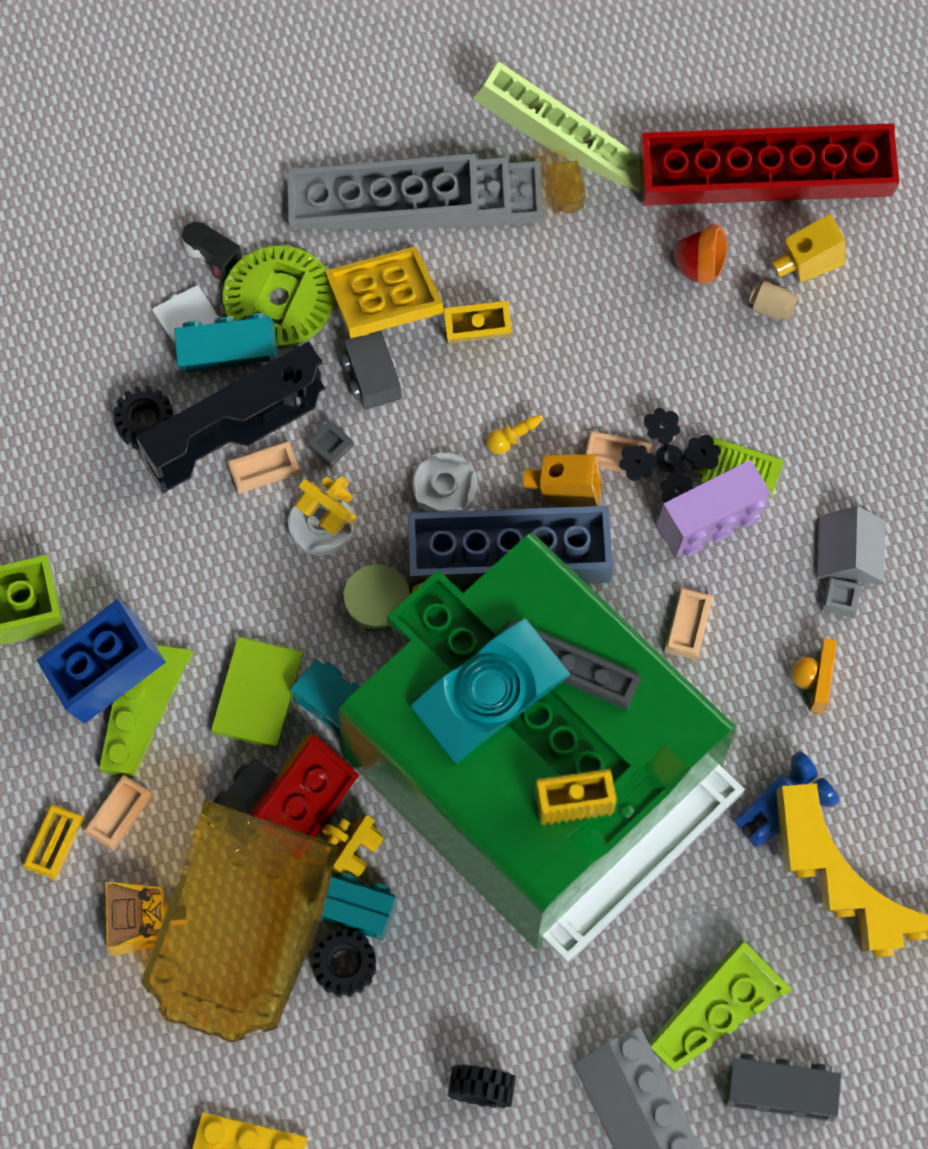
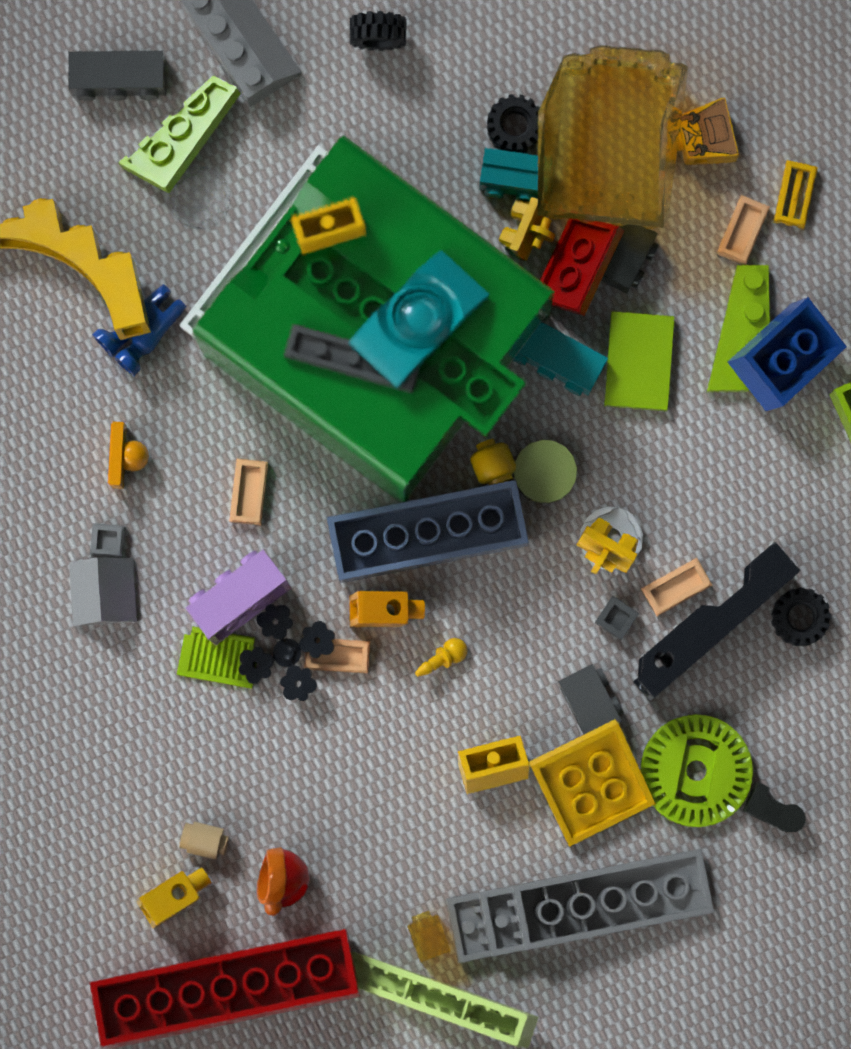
camera: 175 degrees right, 15 degrees up
white piece [152,285,219,348] -> none
teal brick [174,313,278,372] -> none
white tile [413,453,477,512] -> none

